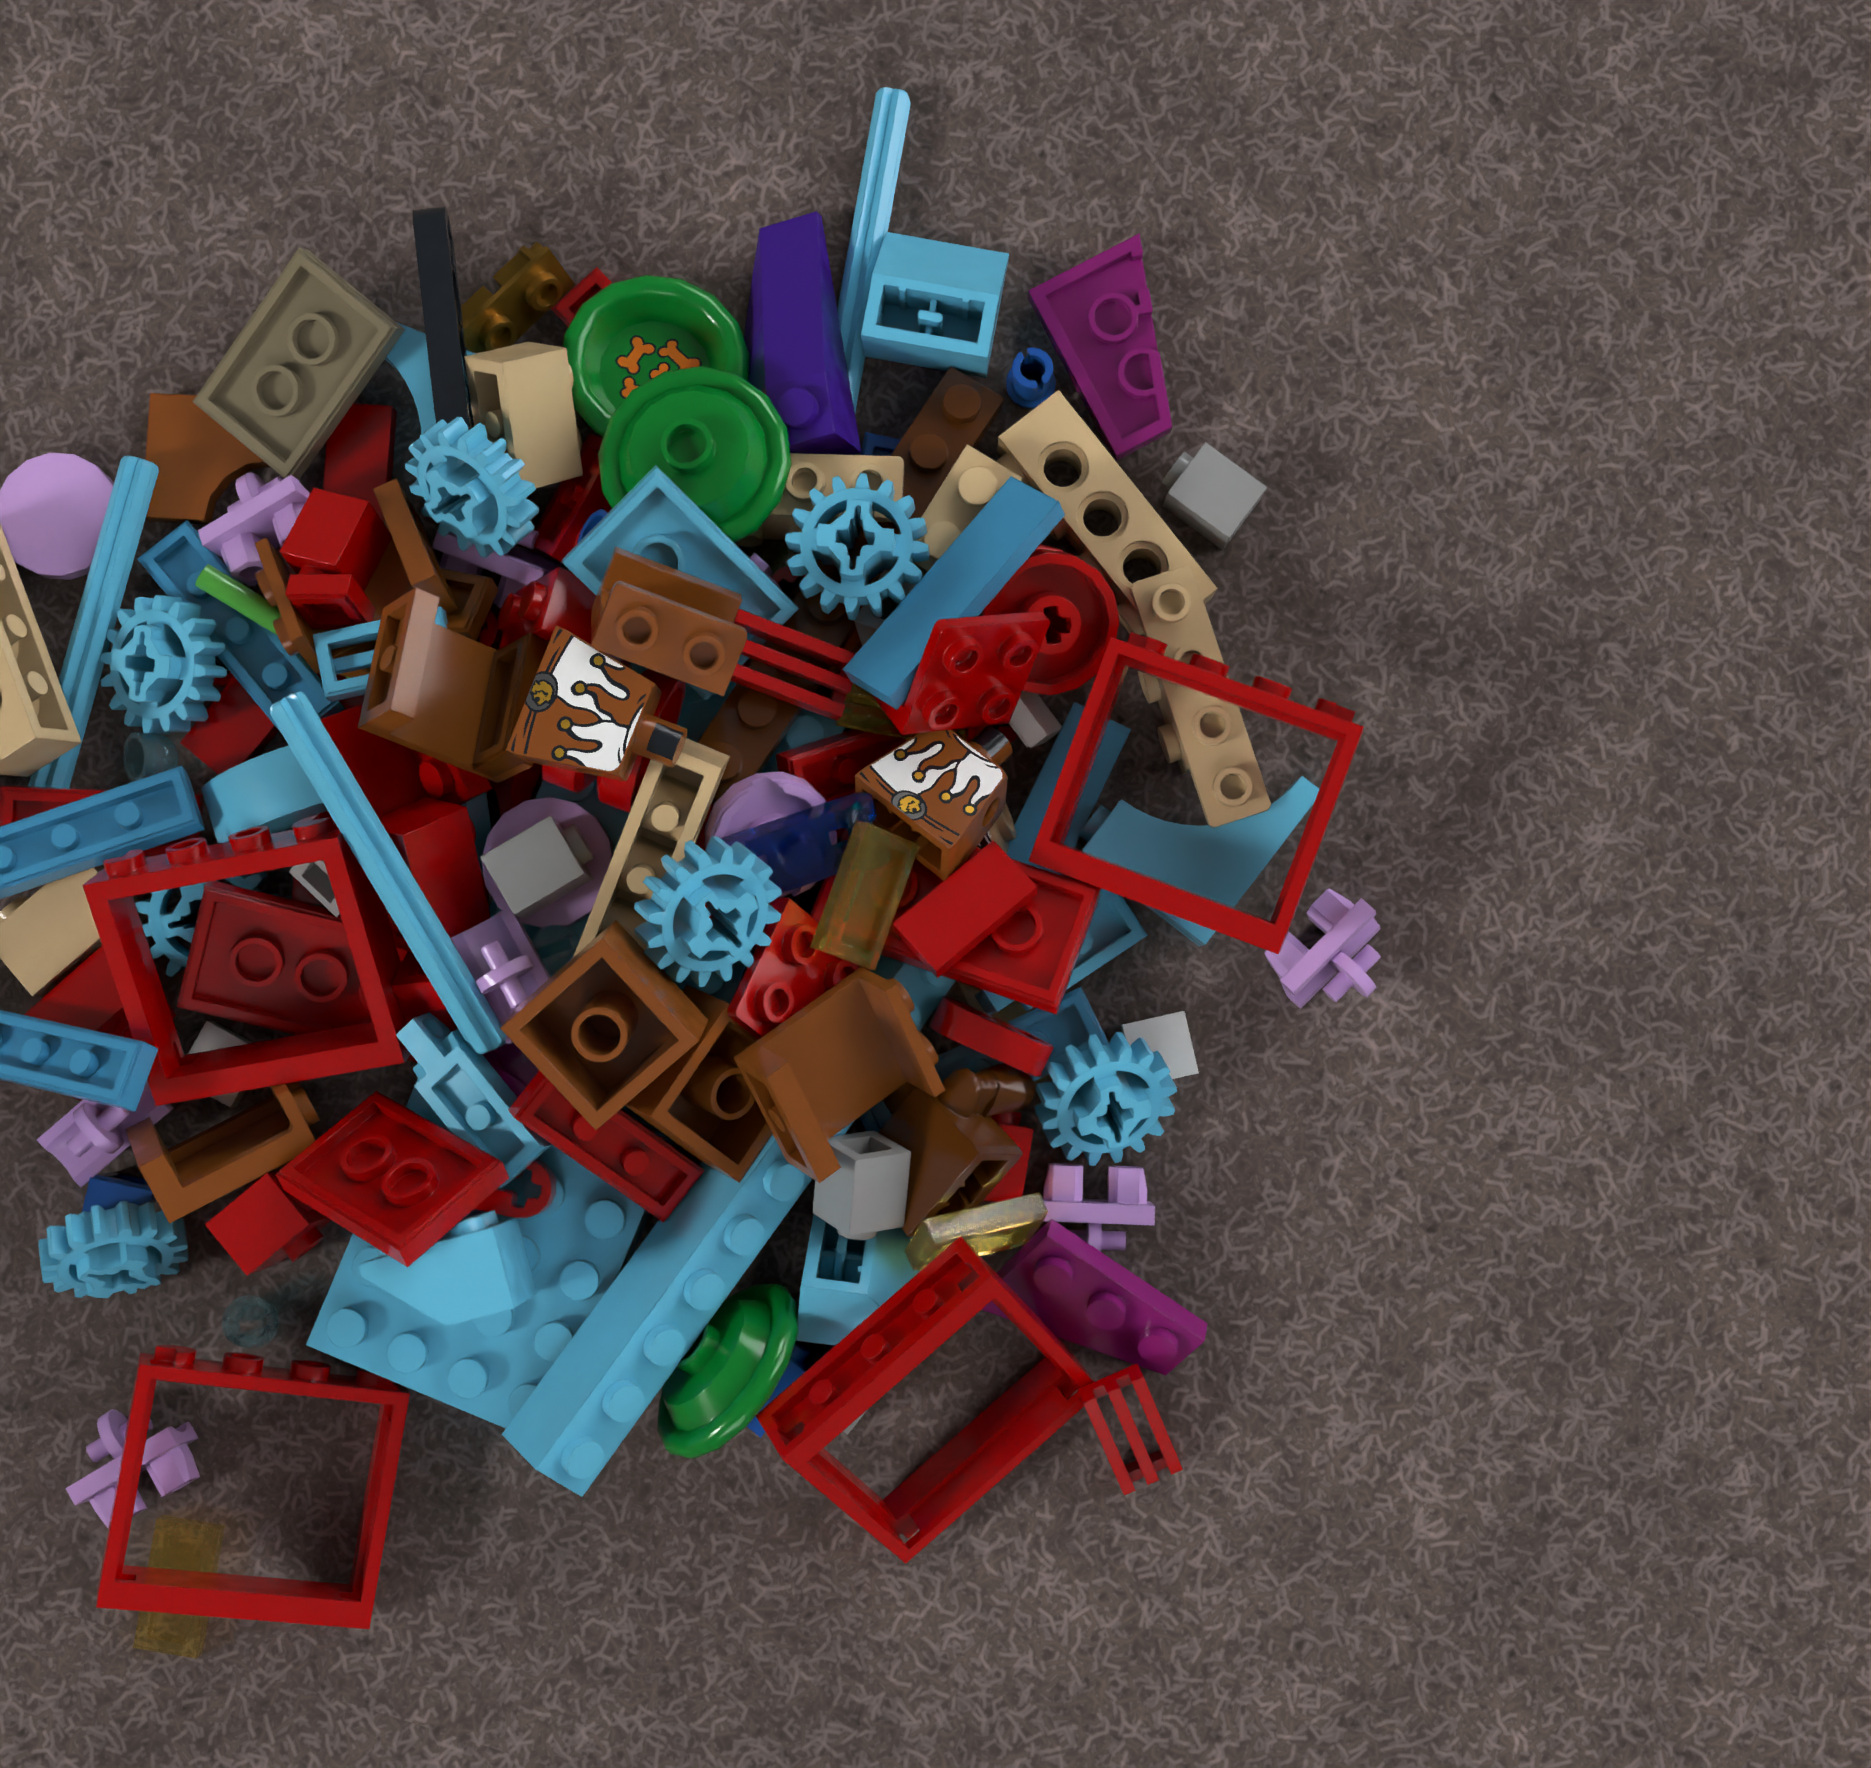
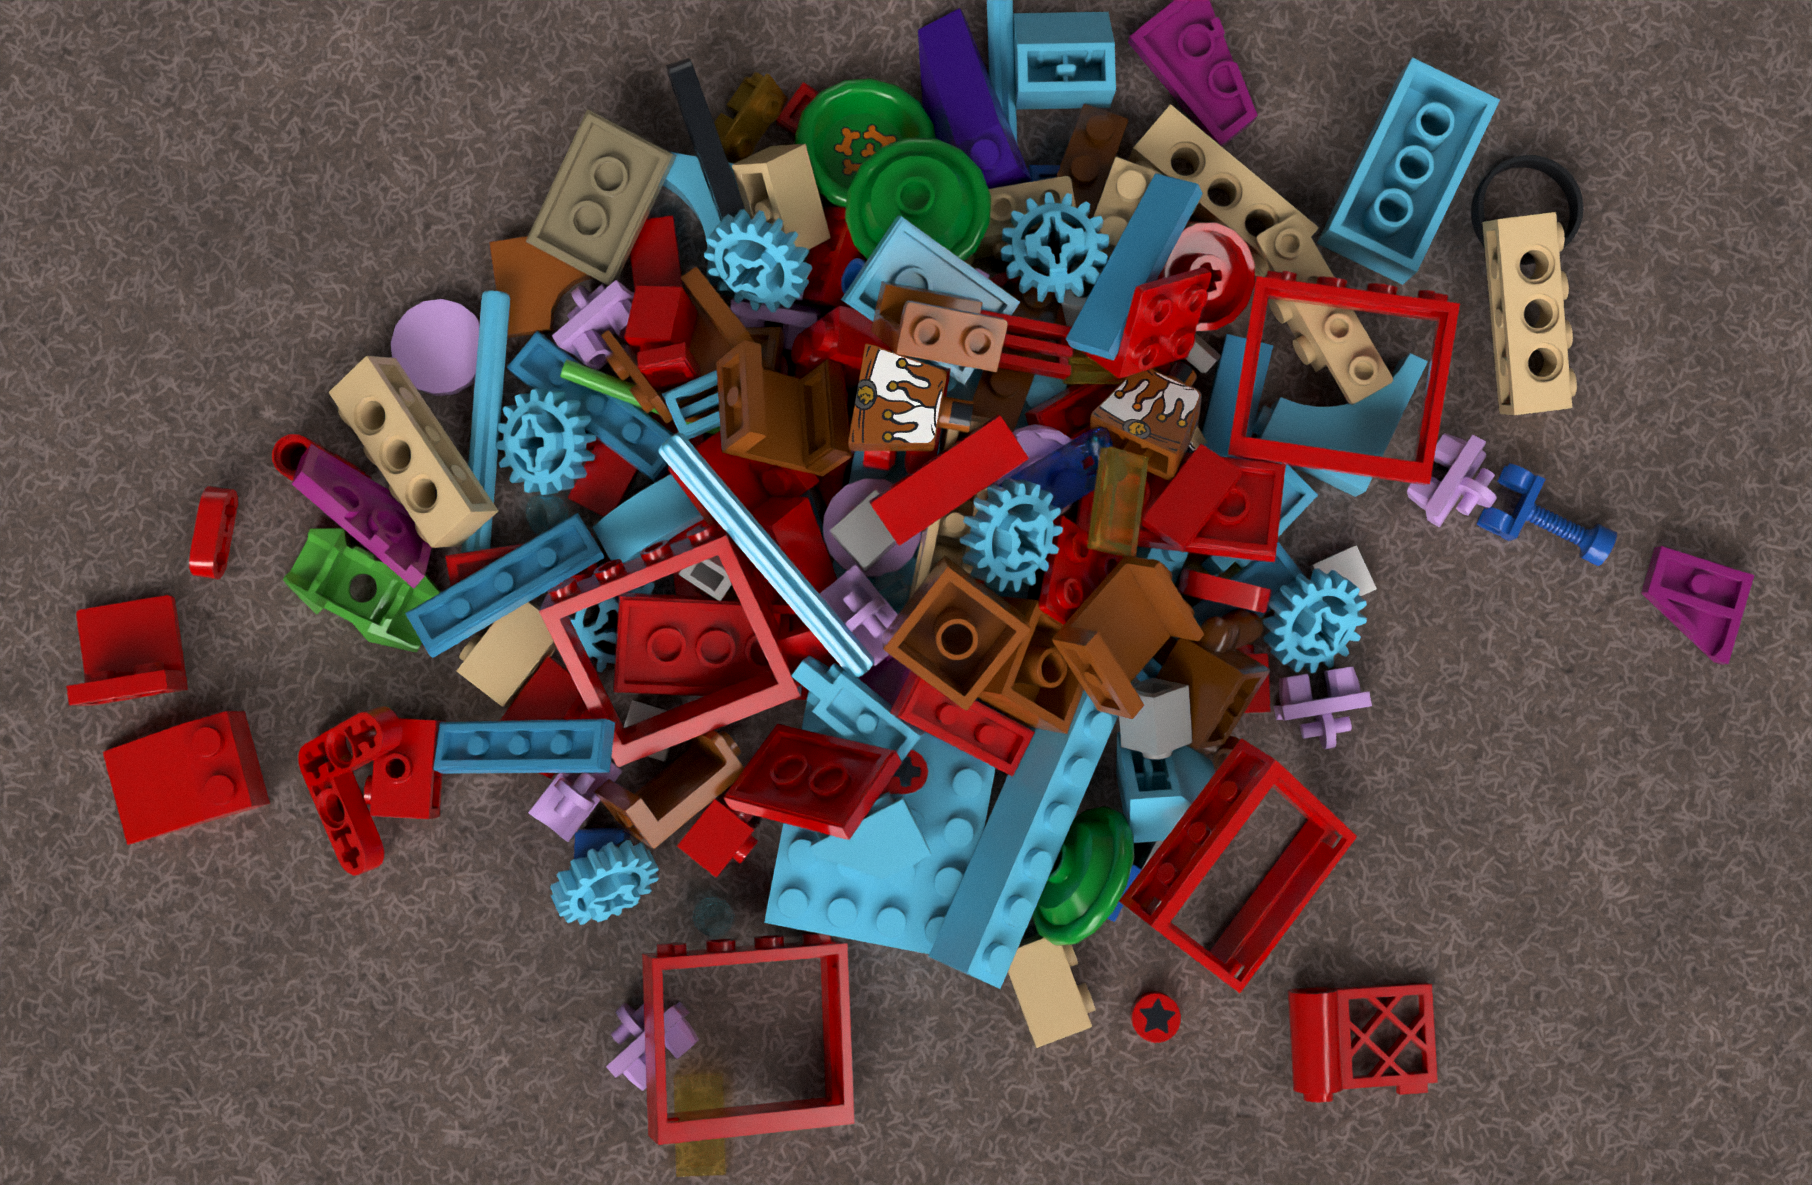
camera: 20 degrees left, 0 degrees up
clear yellow tile [904,1192,1048,1271] -> none
magenta wing [982,1219,1208,1376] -> none
blue pin [1006,347,1056,409] -> none
red tile [1077,1363,1183,1496] -> none
light grey brick [1162,442,1267,550] -> none
none -> red tile [869,414,1029,546]
none -> tan brick [1008,934,1096,1048]
none -> red tile [1130,991,1181,1043]
none -> red piece [1288,982,1438,1103]
none -> medium azure brick [1317,57,1500,285]
none -> black tyre [1471,155,1584,265]
none -> blue bar [1477,463,1617,566]
none -> tan brick [1482,212,1577,415]
none -> magenta wing [1641,546,1754,665]

